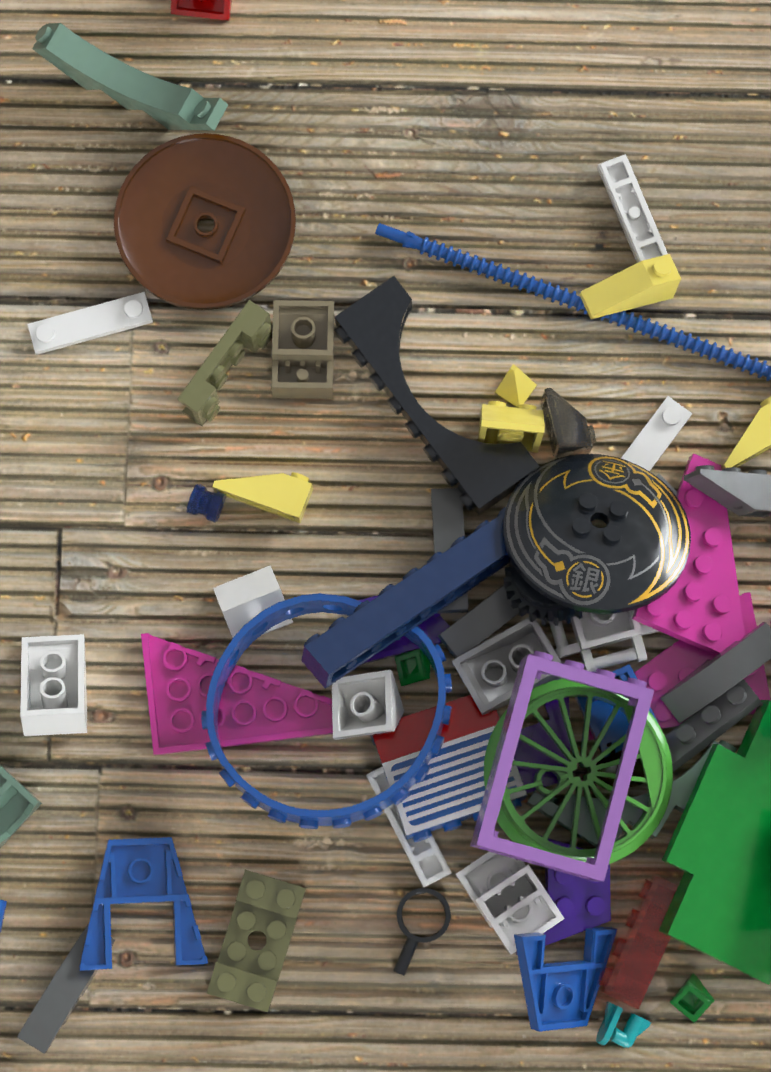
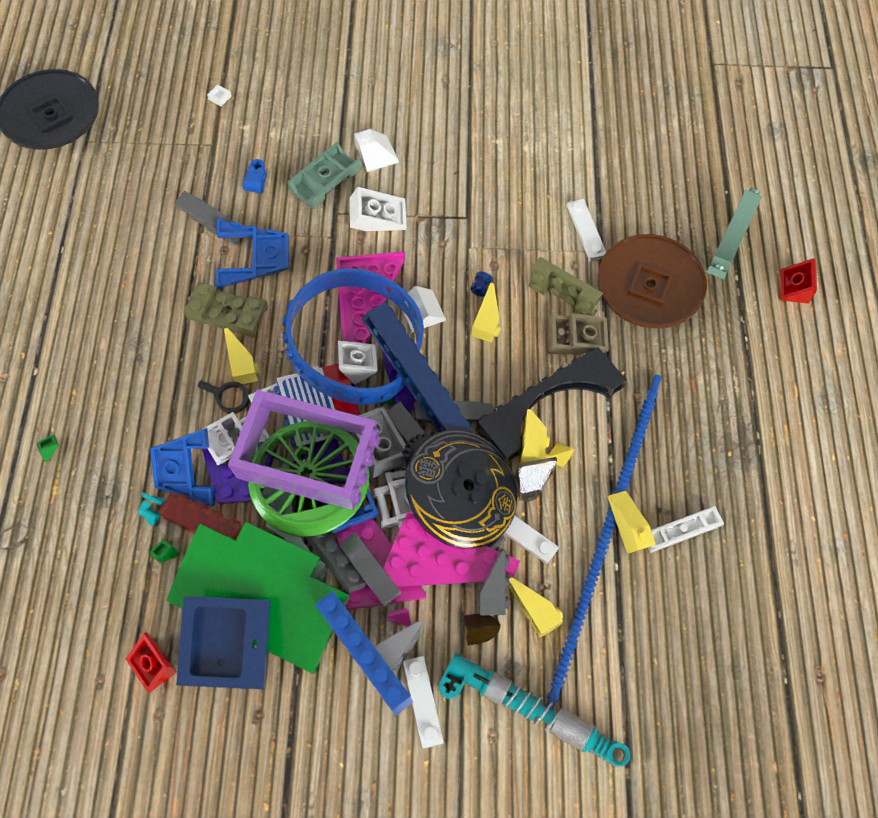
camera: 90 degrees right, 15 degrees down
none -> light yellow slope [224,328,260,384]

